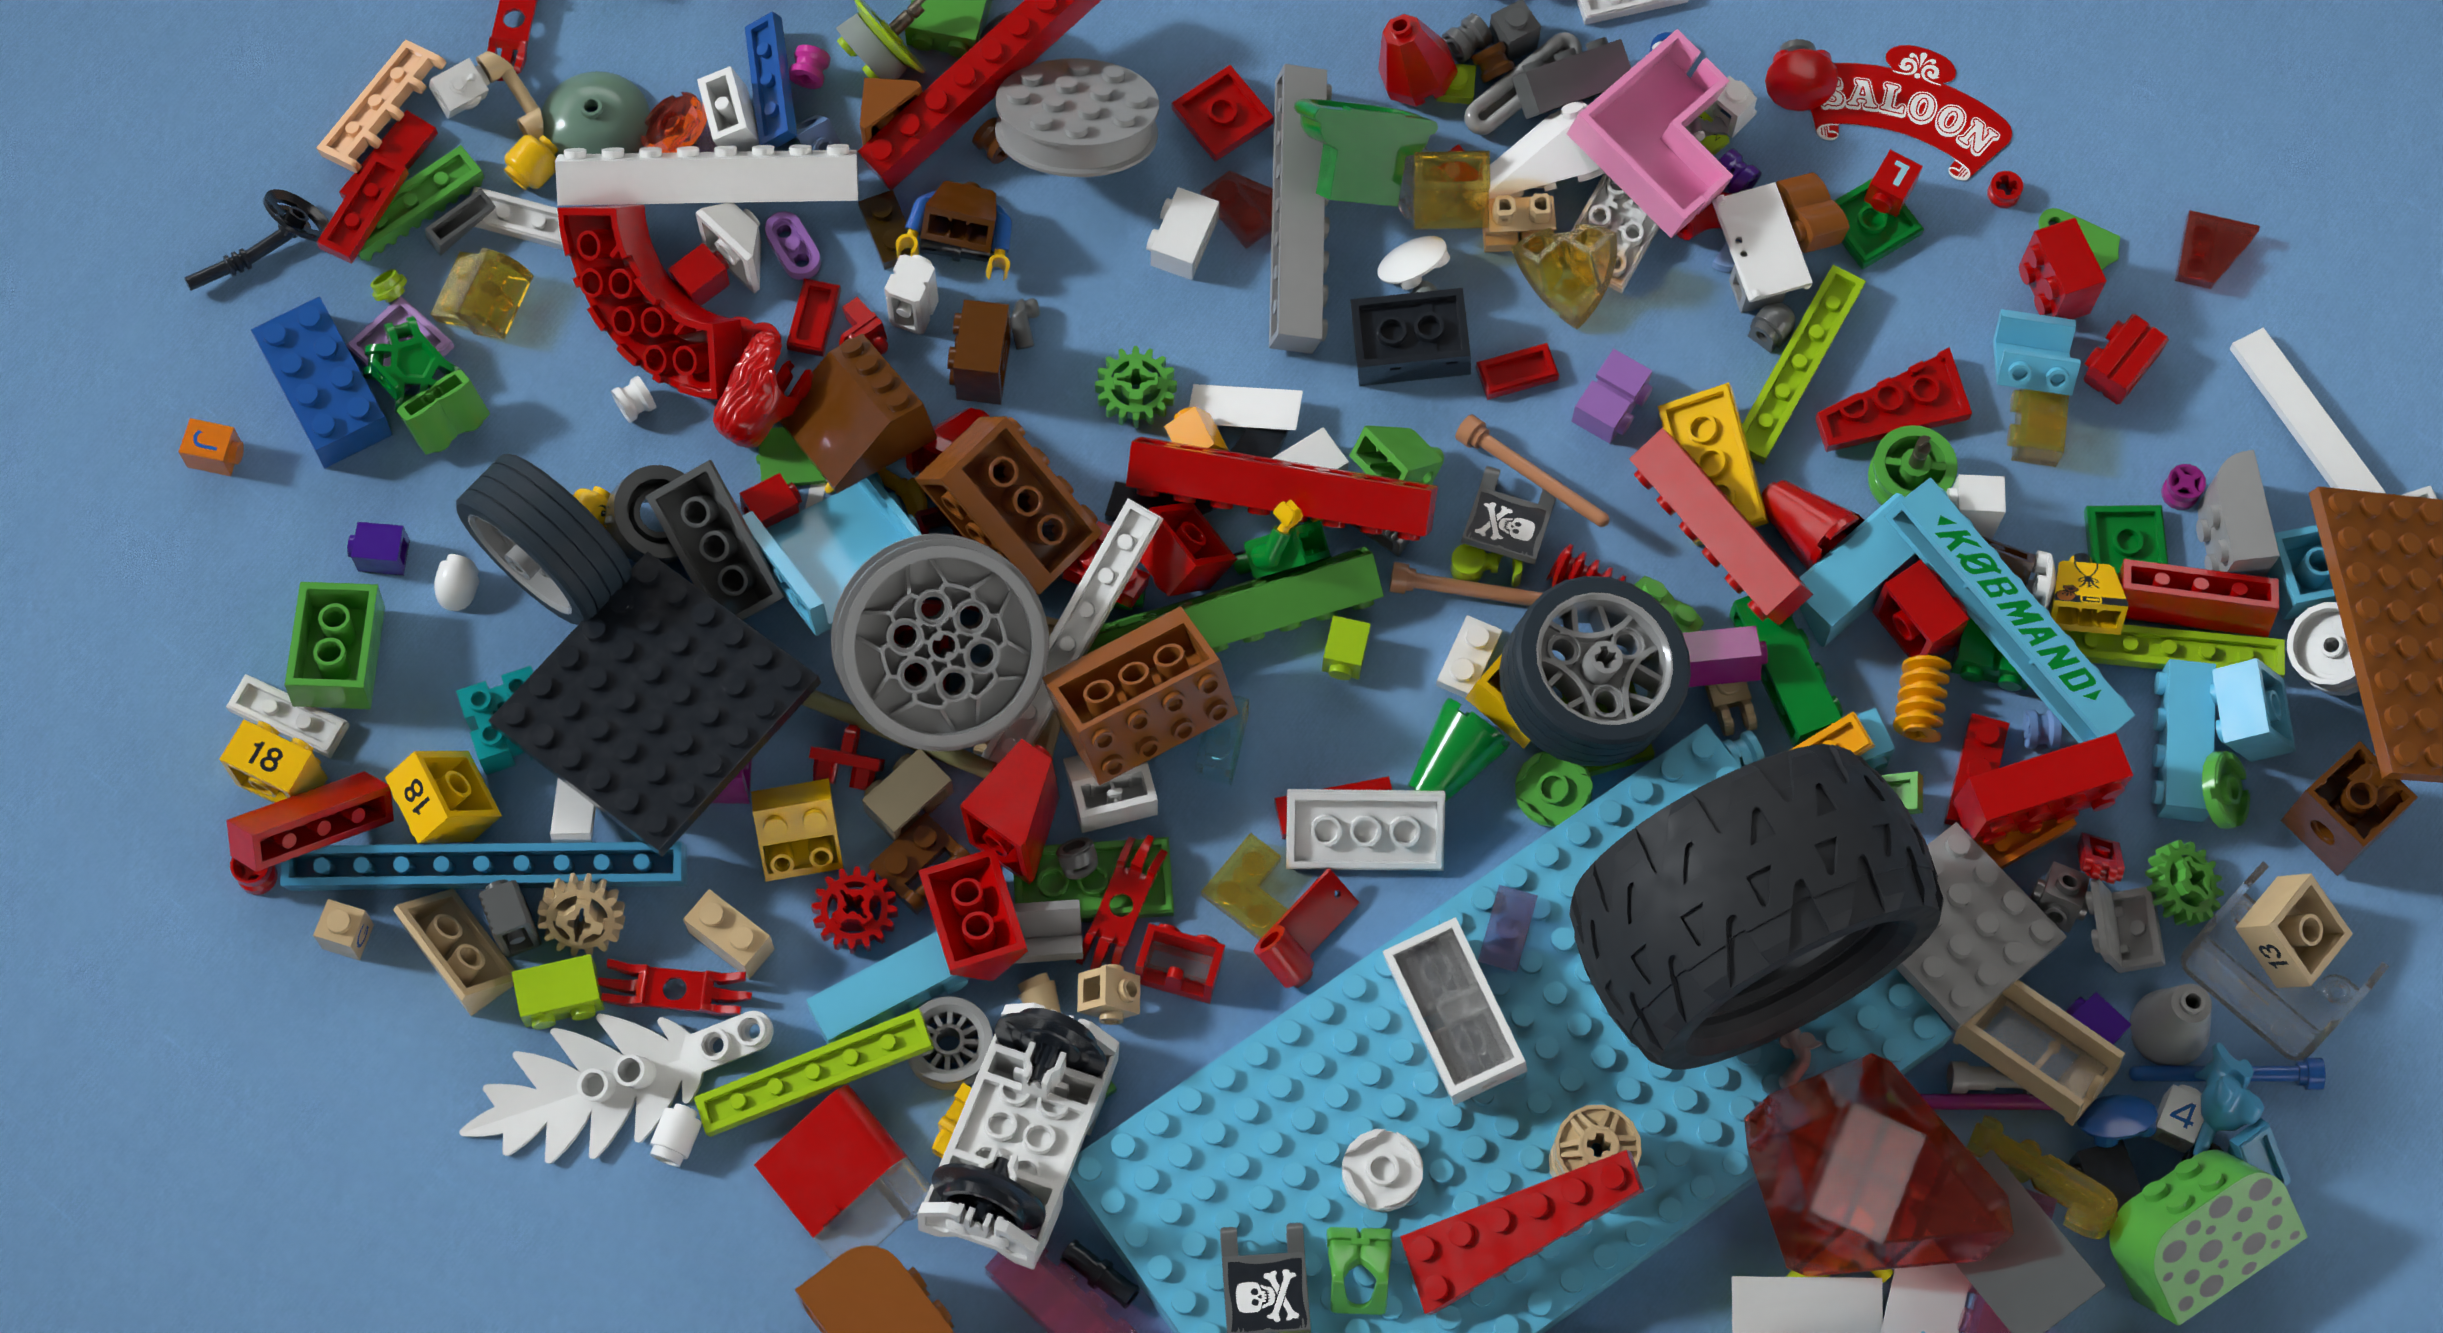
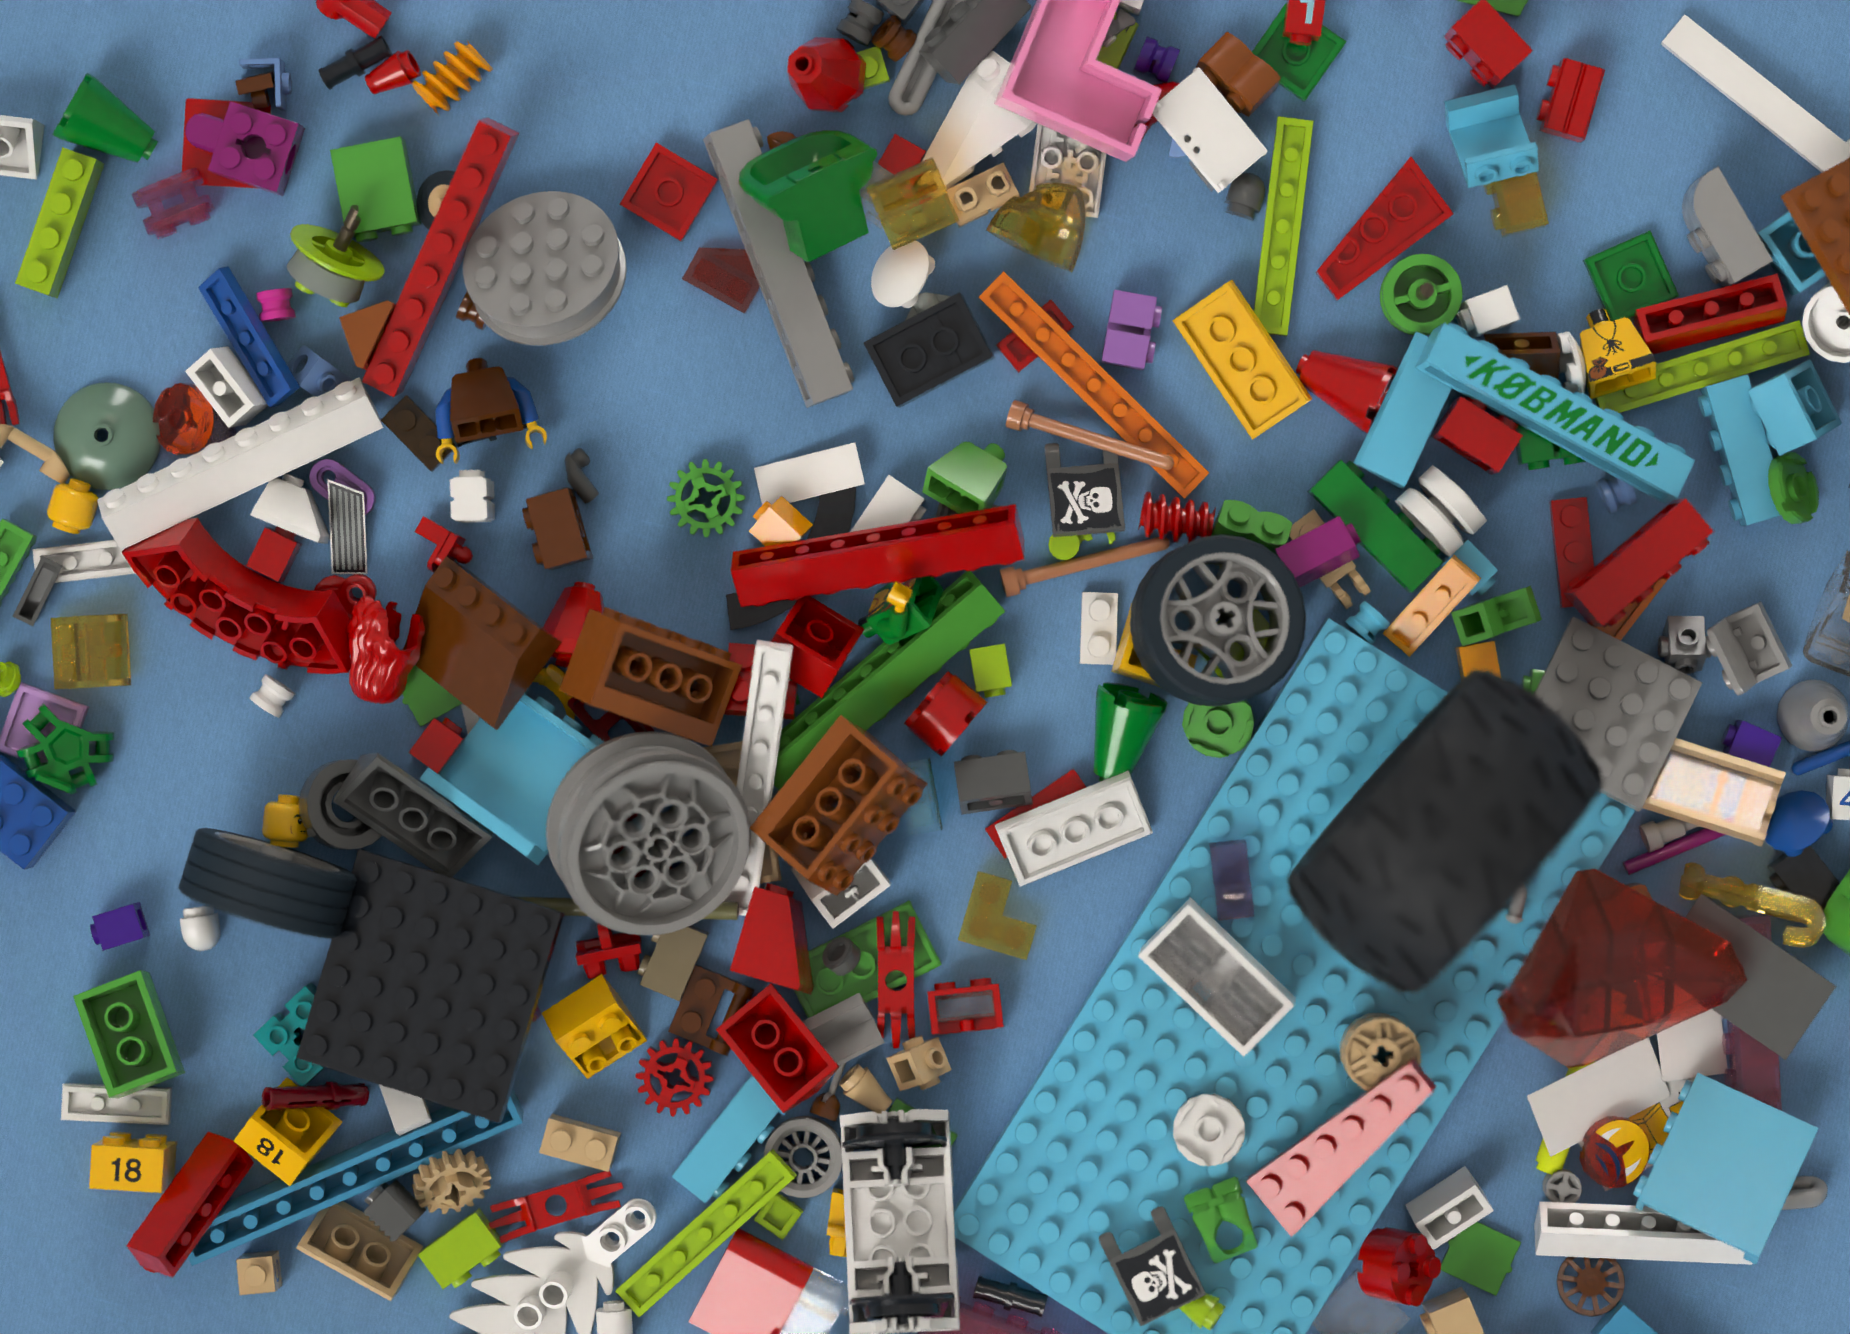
camera: 20 degrees left, 20 degrees up
bright green brick [396,369,490,455] -> none
red tile [786,278,841,357] -> none
white brick [1146,187,1219,280] -> none
red door [1254,869,1360,988] -> none
brick [1629,428,1813,625] -> none
light orange piece [1893,655,1952,743] -> none
red hinge [2077,832,2125,884] -> none
bright green gear [2145,840,2224,927] -> none
magenta wheel [2161,464,2206,510] -> none
none -> dark red pin [262,1081,369,1110]
none -> sticker [327,479,368,574]
none -> lime tile [754,1193,804,1240]
none -> reddish brown hinge [809,1062,846,1122]
none -> red brick [904,671,987,757]
none -> dark grey brick [954,750,1033,815]
none -> orange plate [978,271,1209,499]
none -> white wheel [1395,465,1487,557]

